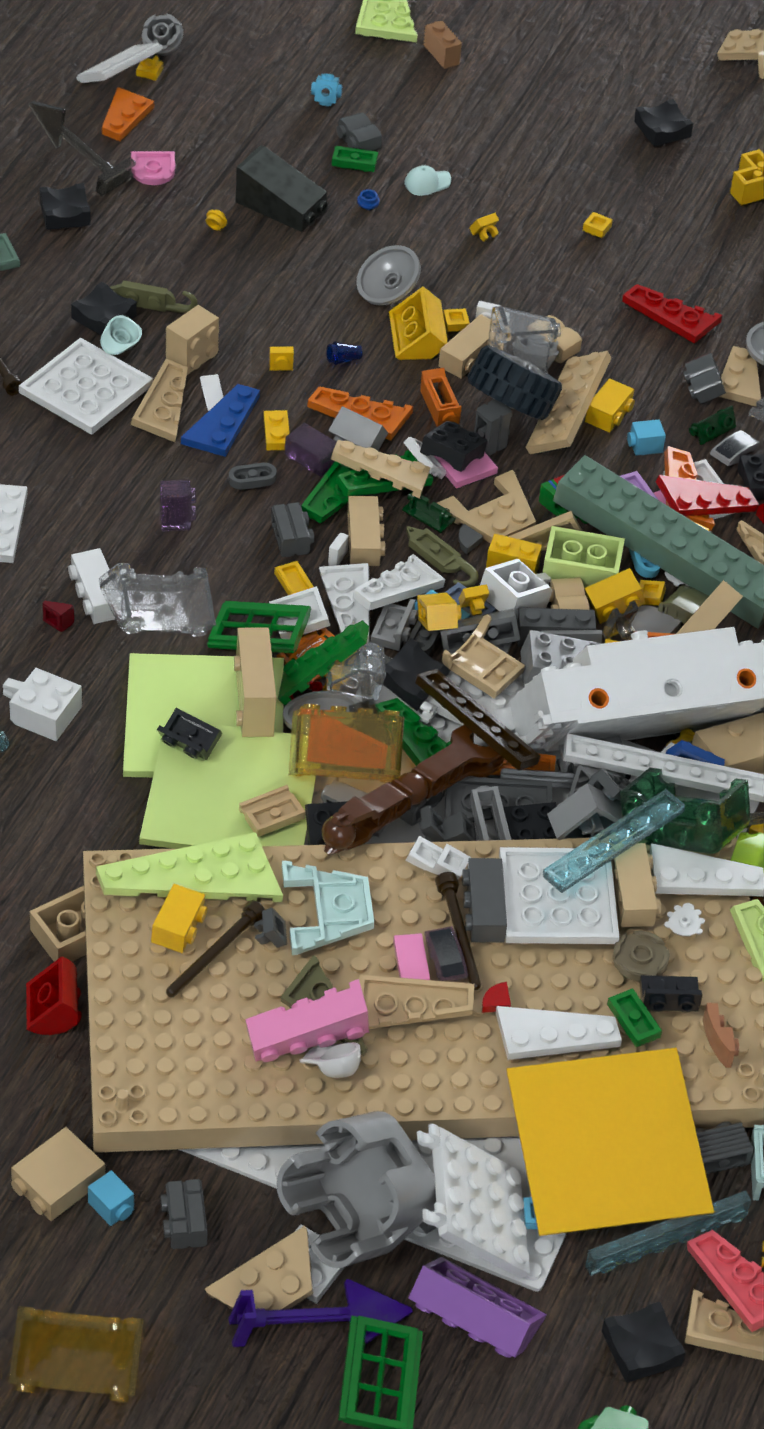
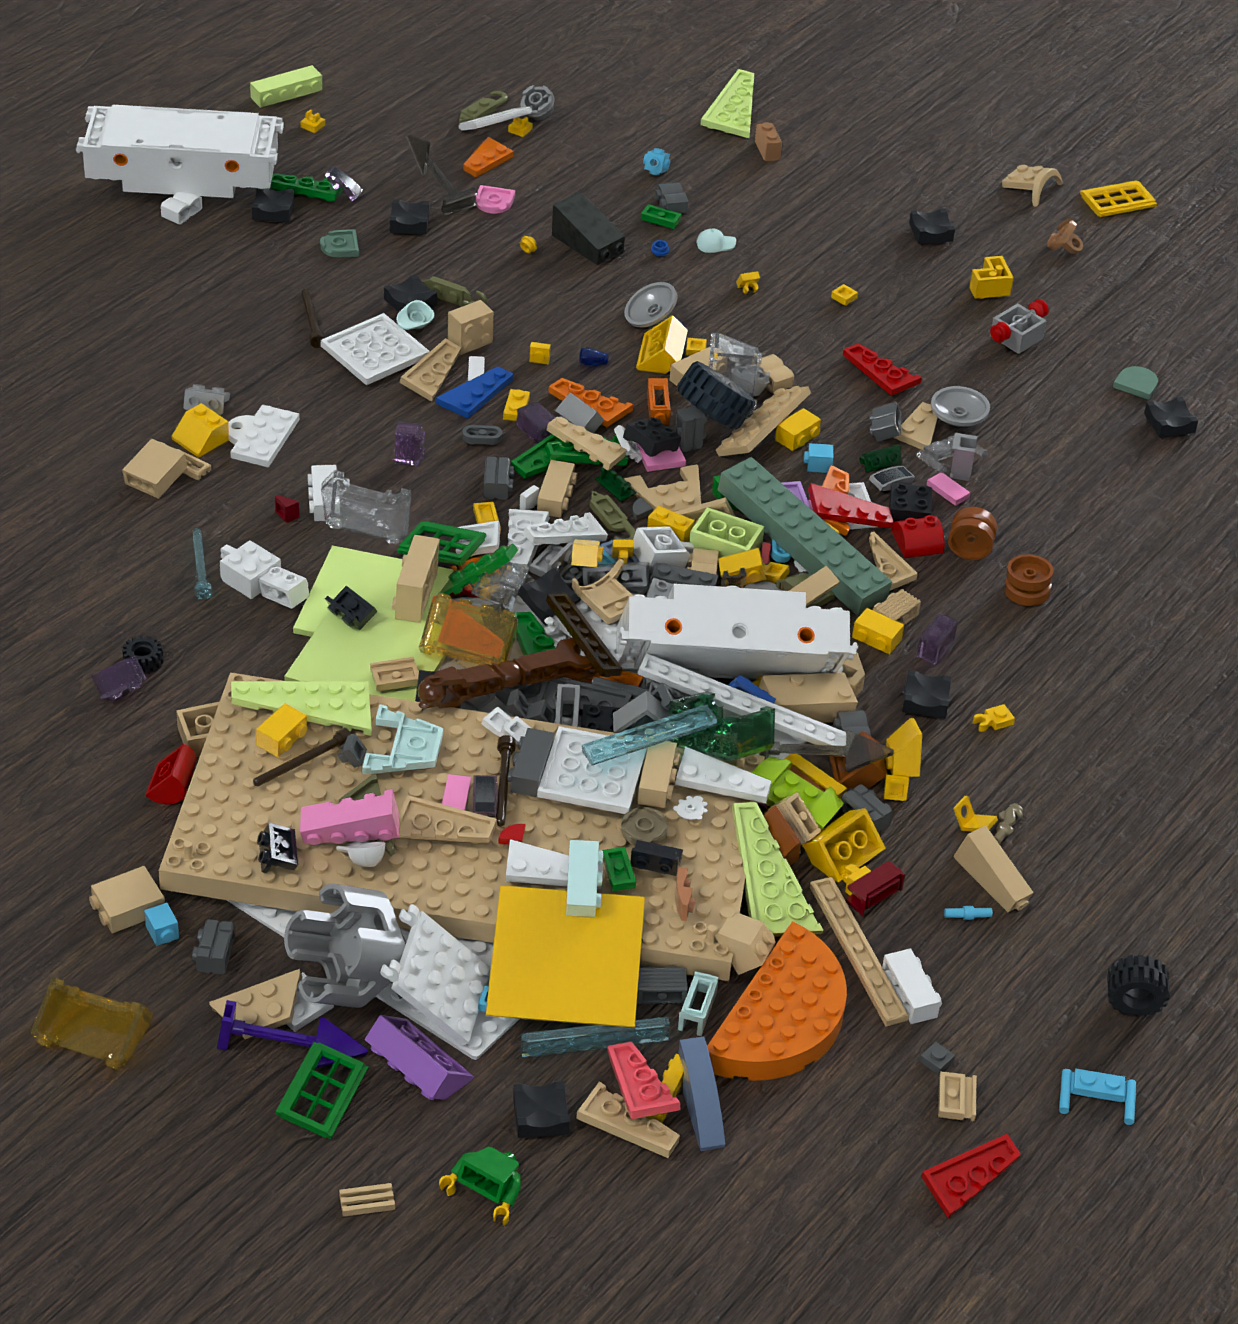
camera: 15 degrees right, 5 degrees down
none -> black bracket [257,823,298,873]
none -> white brick [258,566,310,609]
none -> olive plate [459,91,508,124]
none -> light aqua brick [566,840,603,917]
none -> red tile [761,542,771,564]

